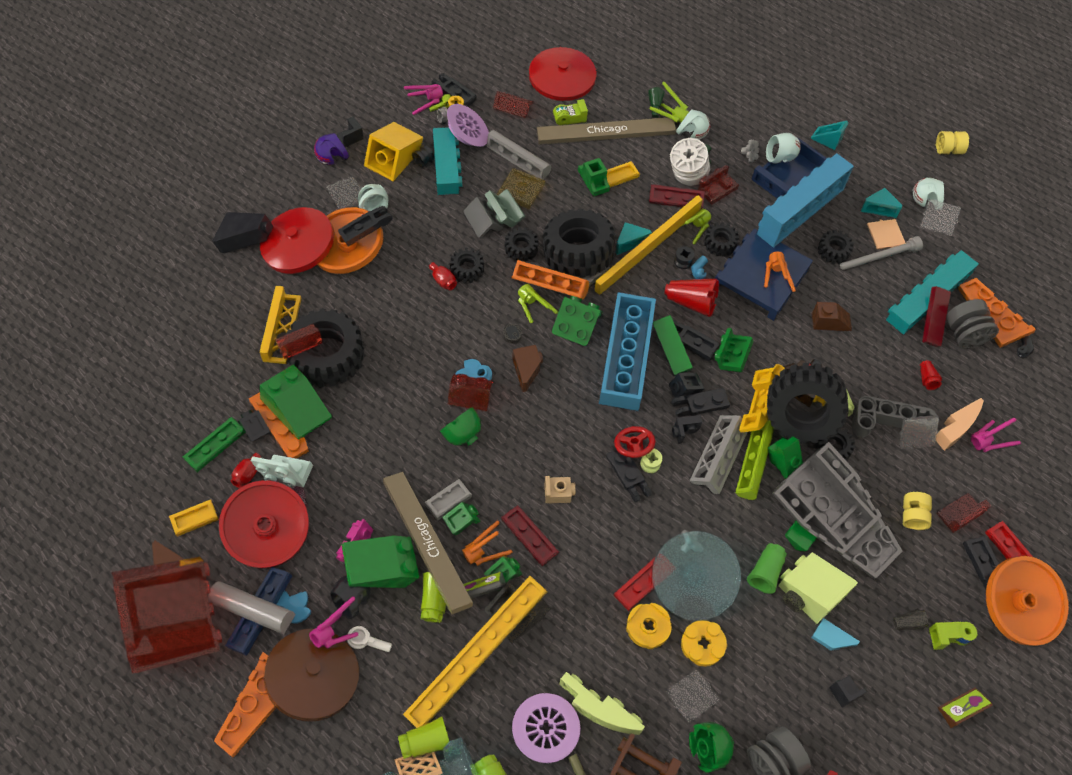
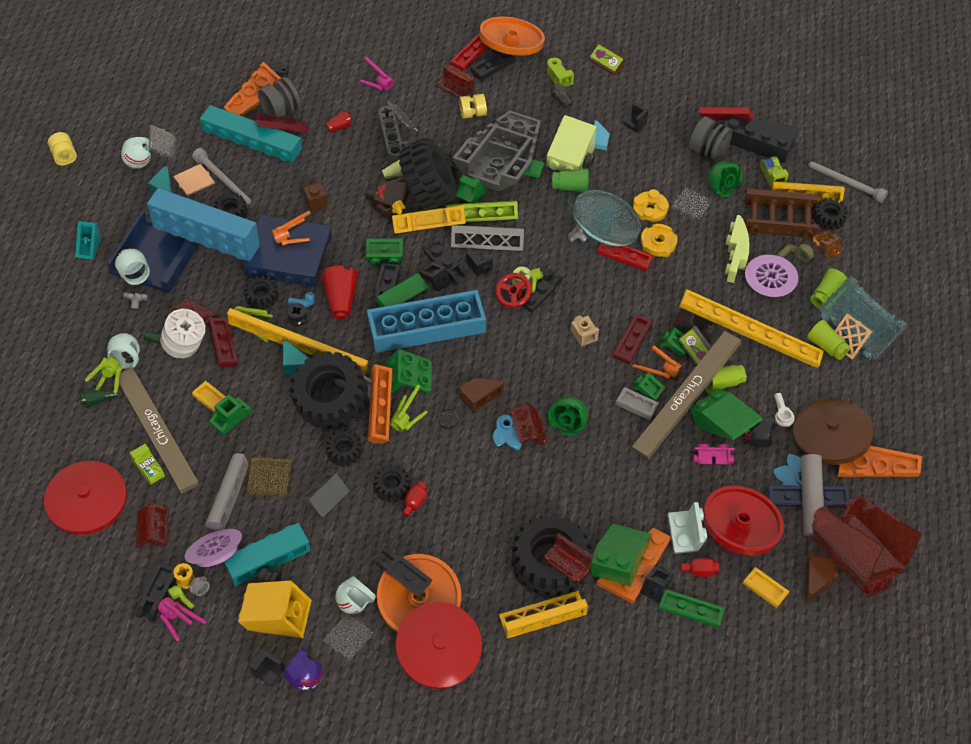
camera: 110 degrees left, 5 degrees down
black slope [212,212,273,253] -> none
dark pink plant [309,597,358,649] -> none
sand green bracket [485,189,525,228] -> none
light nougat slope [934,398,984,451] -> none
none -> lime hand [530,268,543,293]

